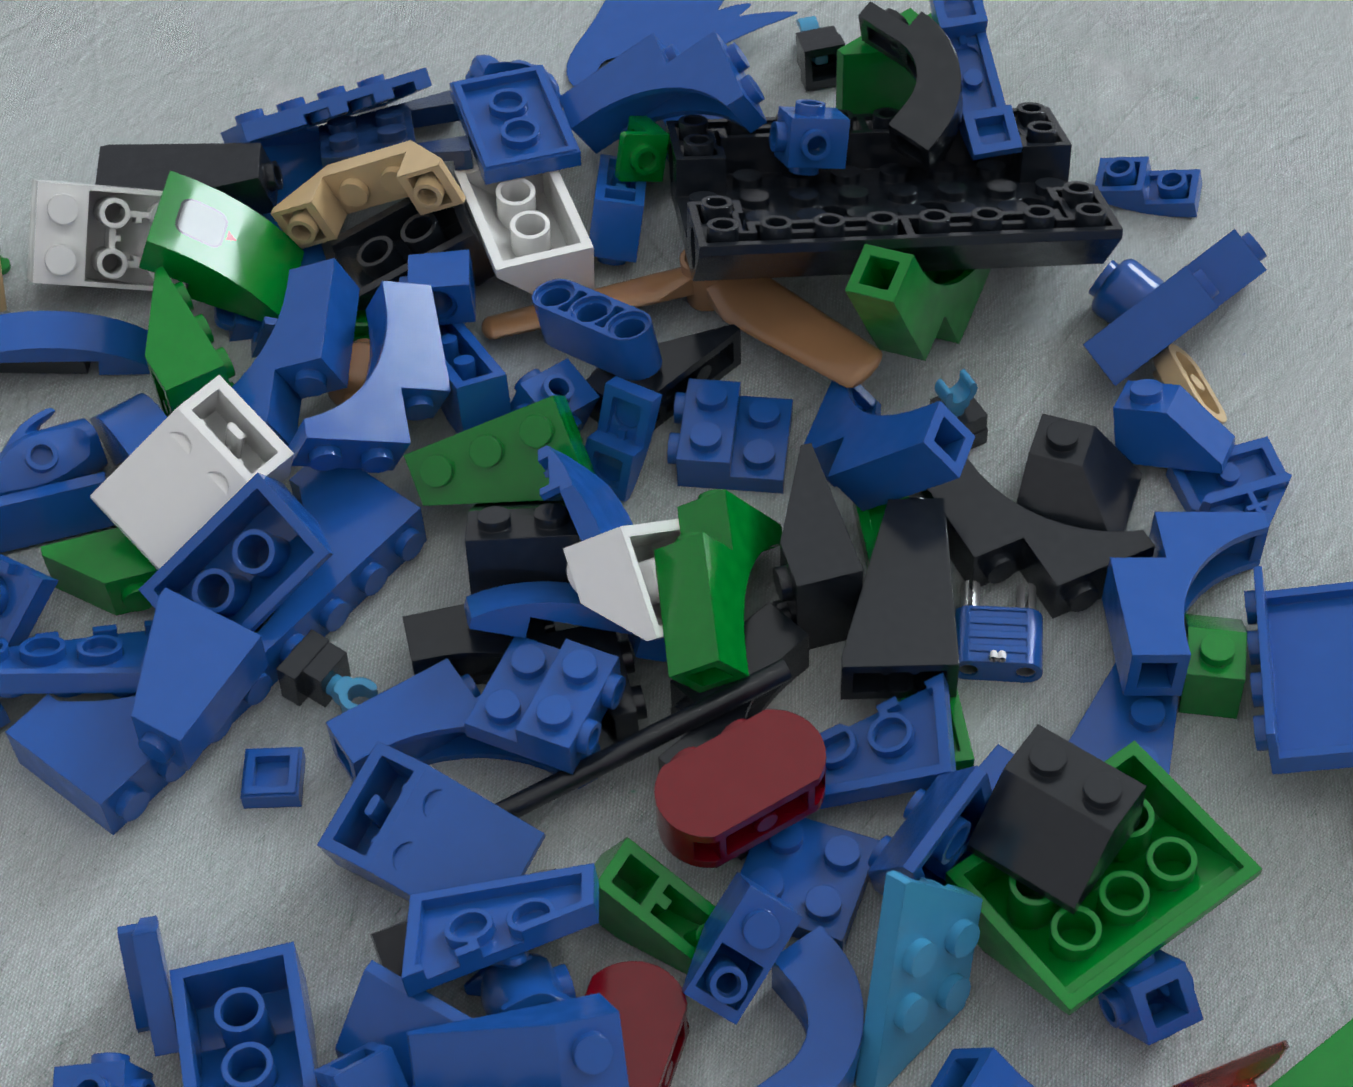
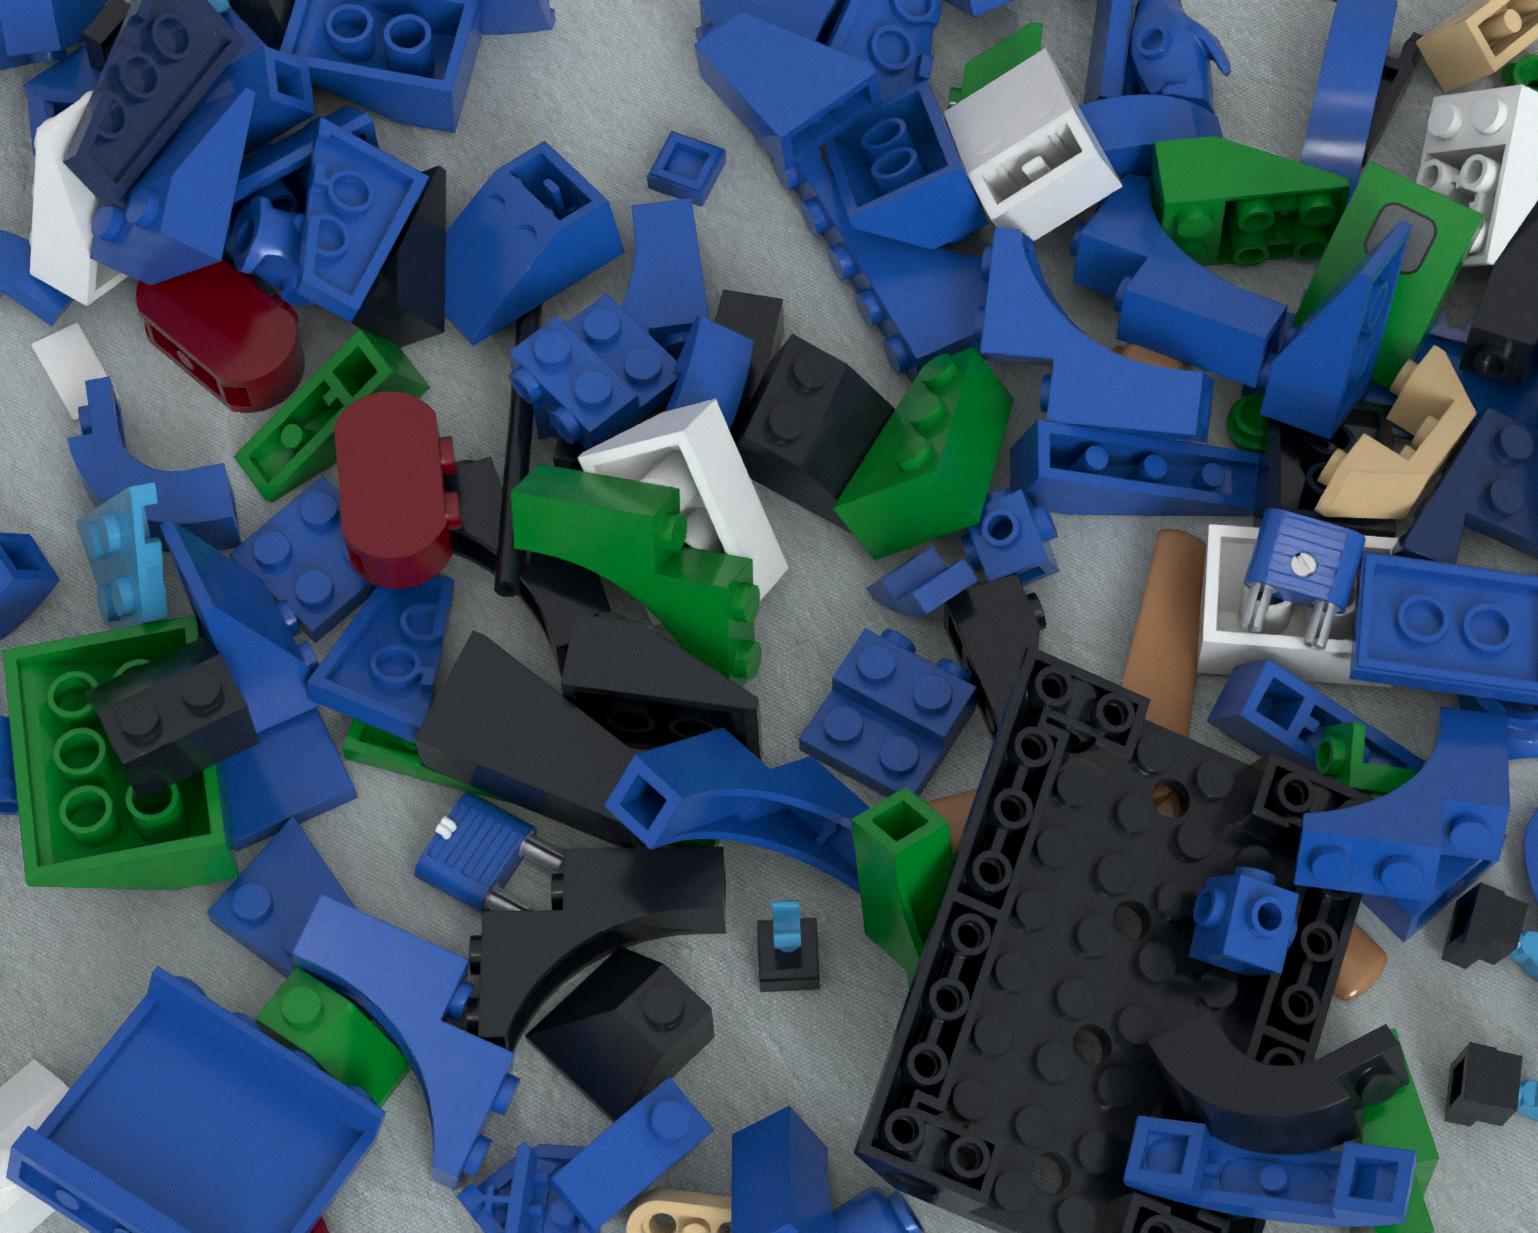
camera: 115 degrees right, 10 degrees up
black piece [276,629,378,713] -> none
blue brick [399,250,476,325] -> none
blue beam [532,279,663,381] -> none
blue slope [538,445,633,541] -> none
blue slope [681,872,803,1025] -> none
none -> blue piece [1240,508,1366,651]
none -> blue slope [1258,220,1413,440]

